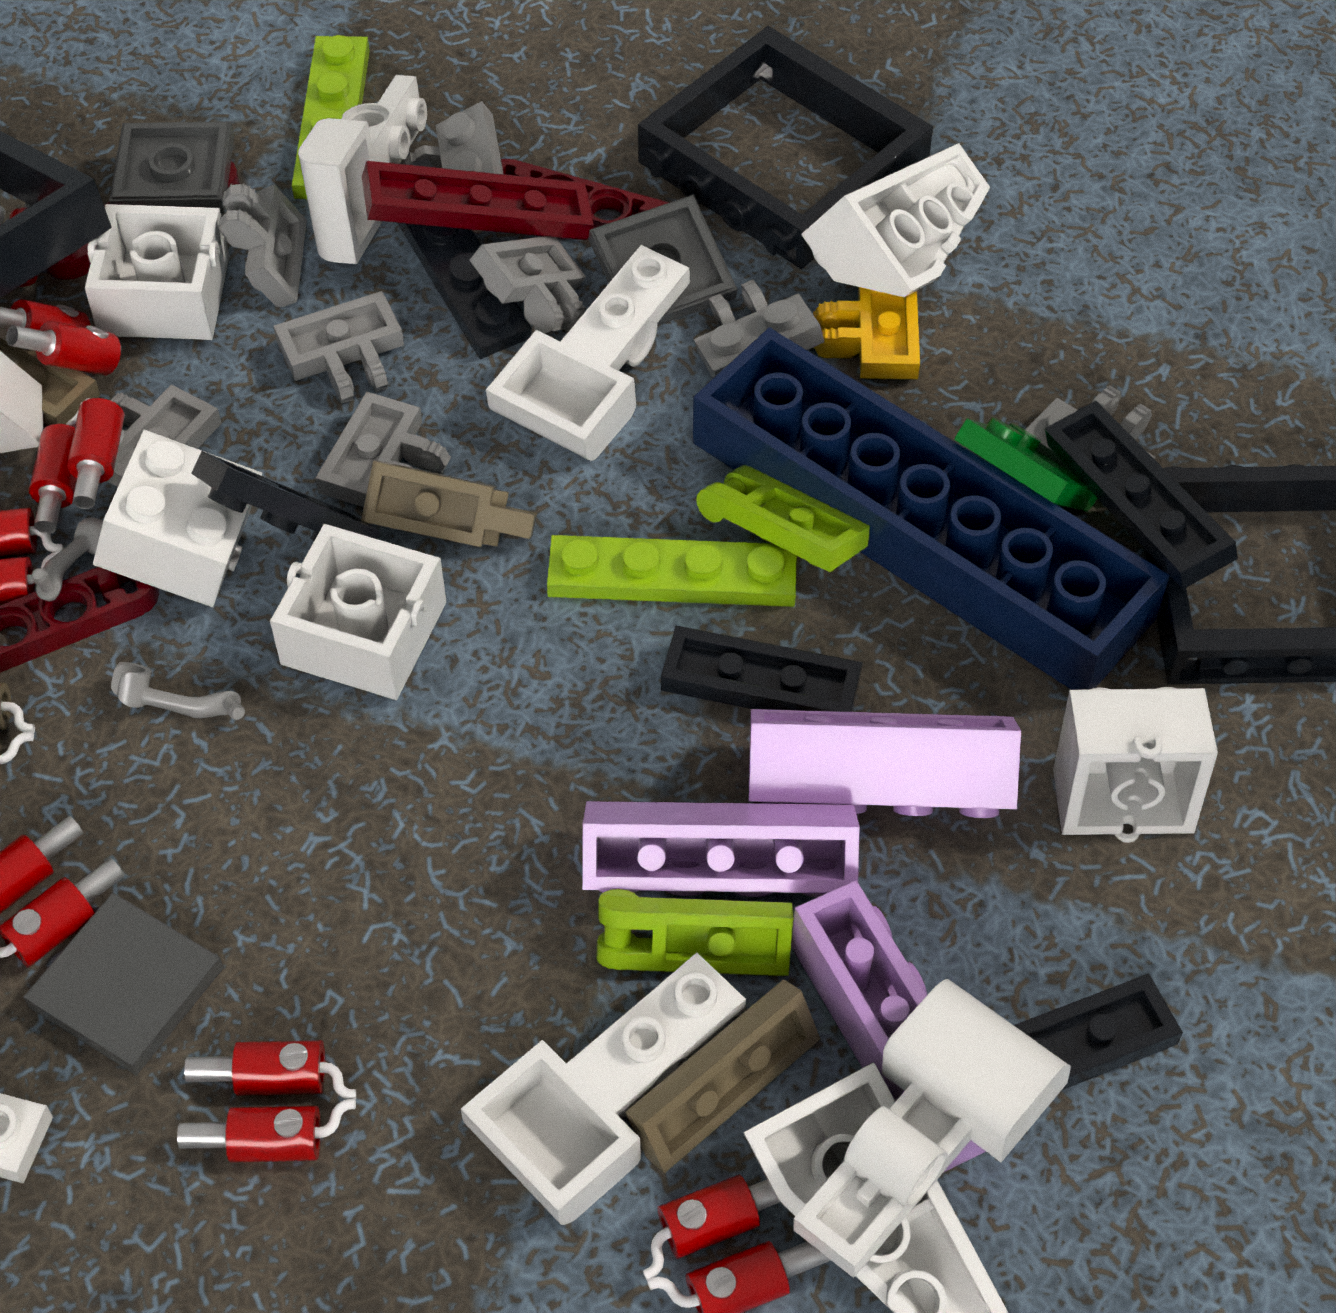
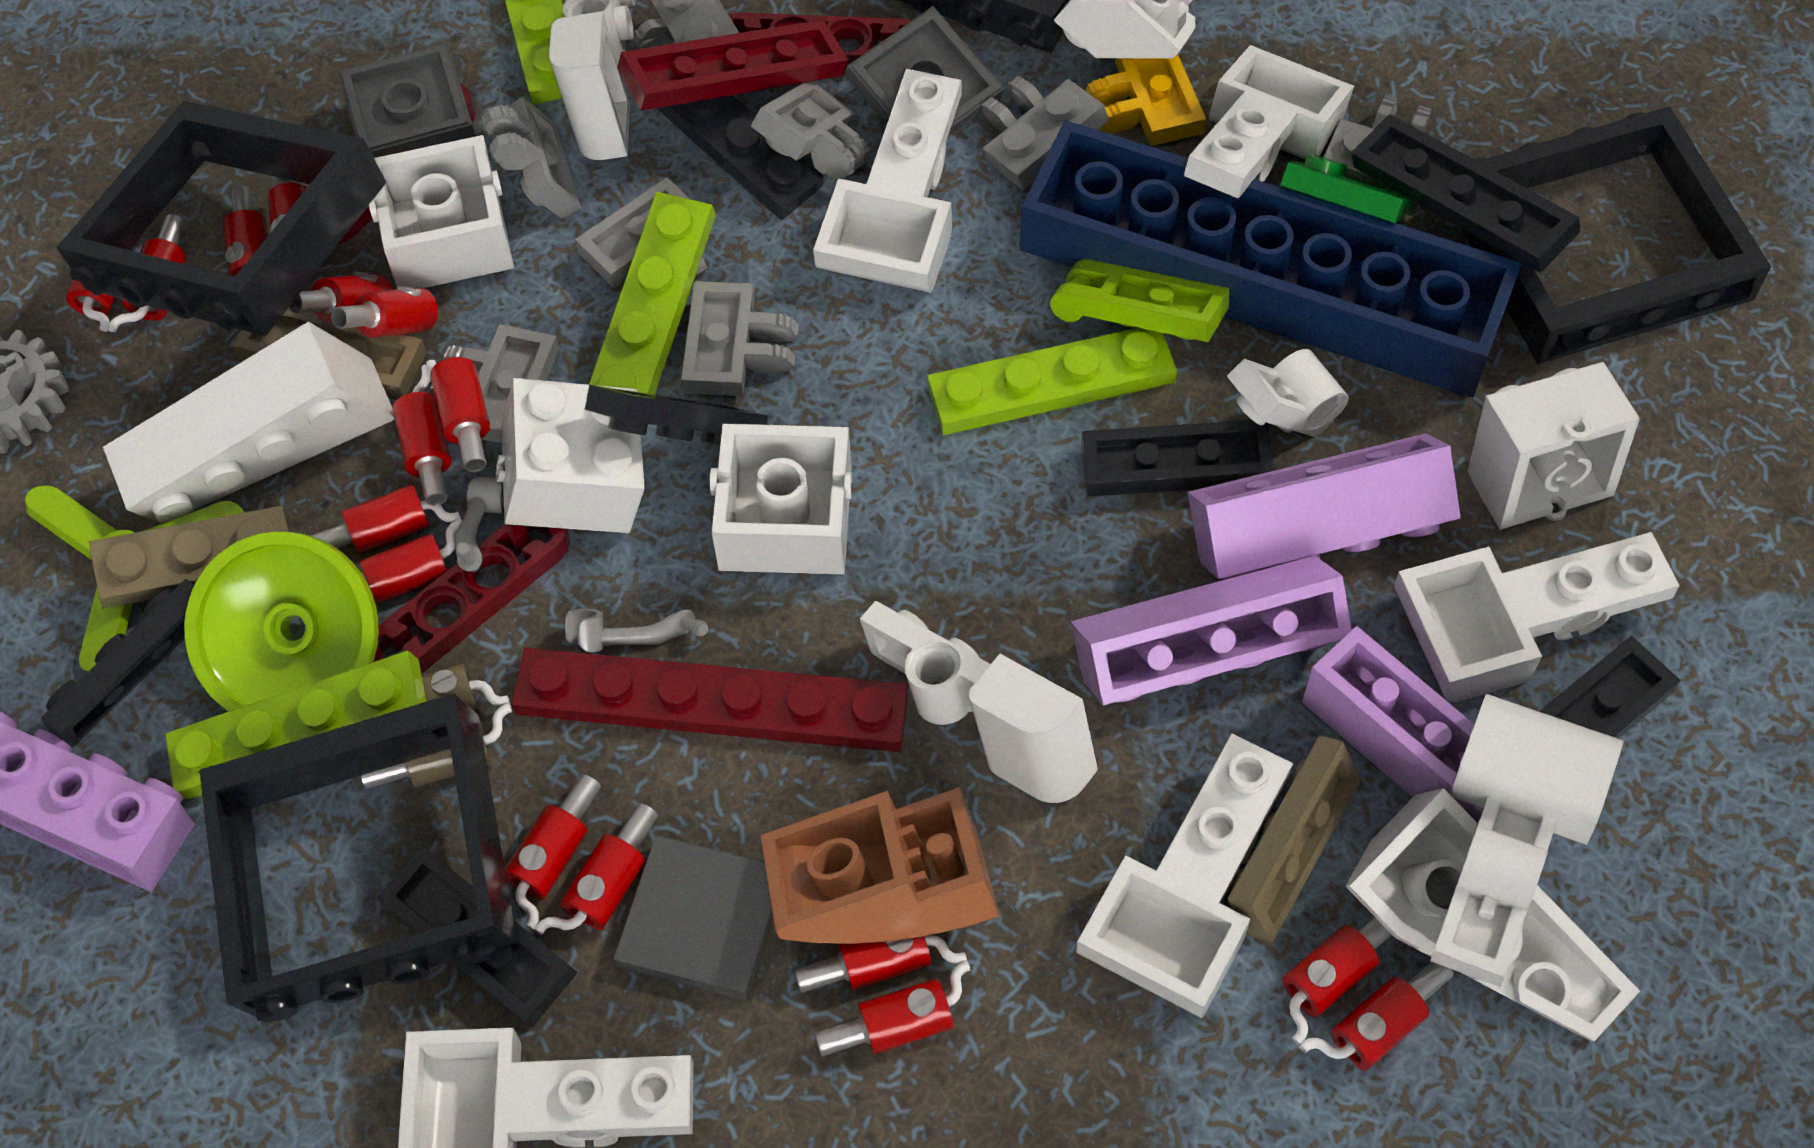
camera: 15 degrees left, 5 degrees up
dark tan hinge [361,460,537,547] -> none
lime plate [596,889,793,976] -> none
none -> dark red plate [512,647,909,752]
none -> lime plate [589,192,716,394]
none -> nougat slope [760,787,1000,944]
none -> white plate [860,601,1098,803]
none -> white plate [1184,45,1354,198]
none -> white plate [1227,349,1349,437]
none -> white plate [1394,532,1680,702]

